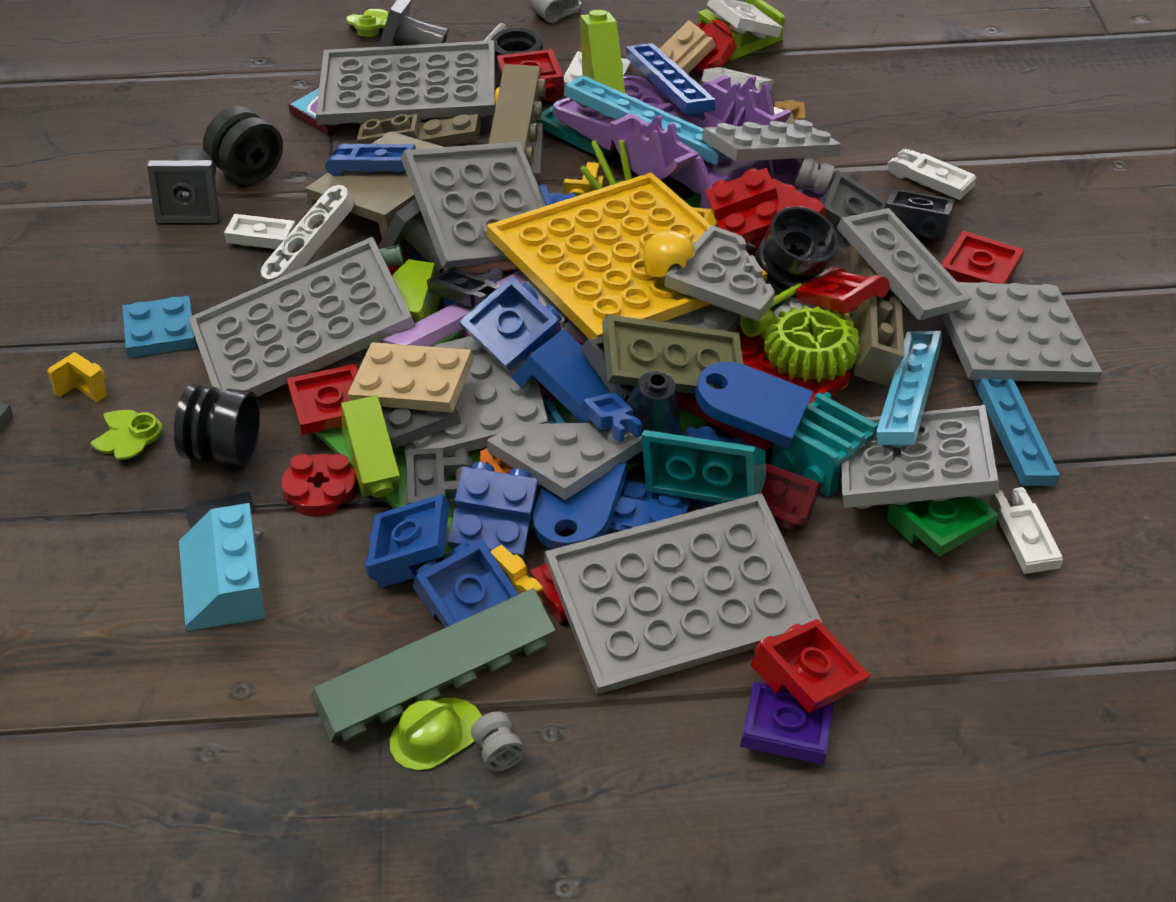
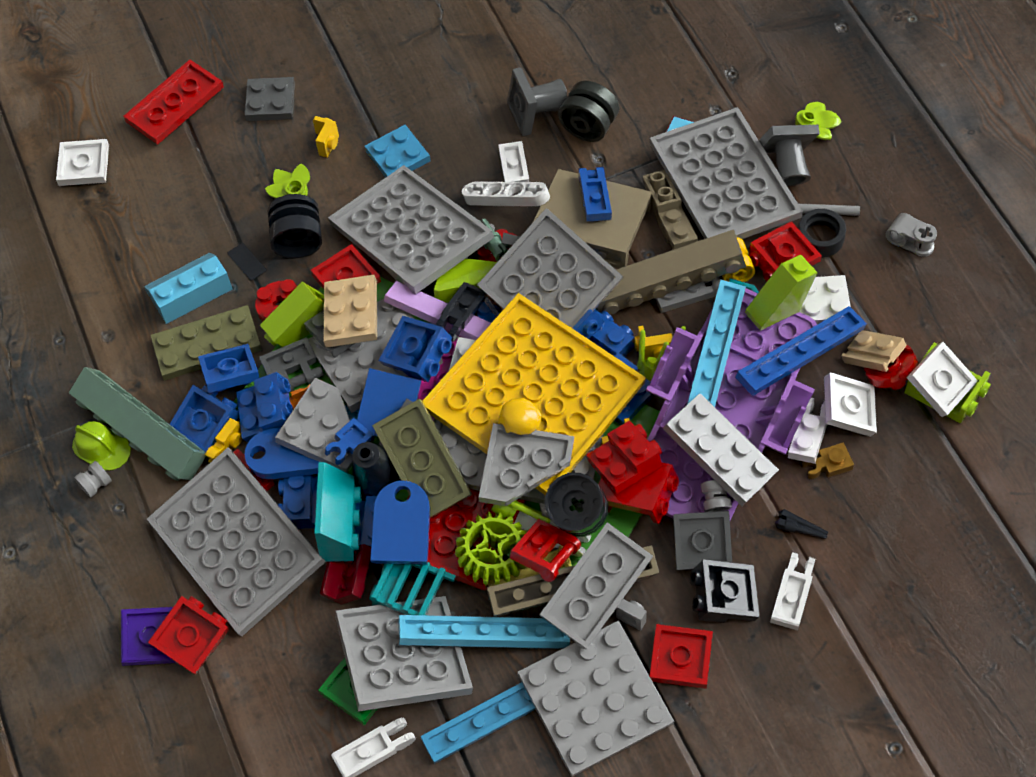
camera: 75 degrees right, 15 degrees up
none -> olive plate [151,305,262,381]
none -> black piece [775,509,828,539]

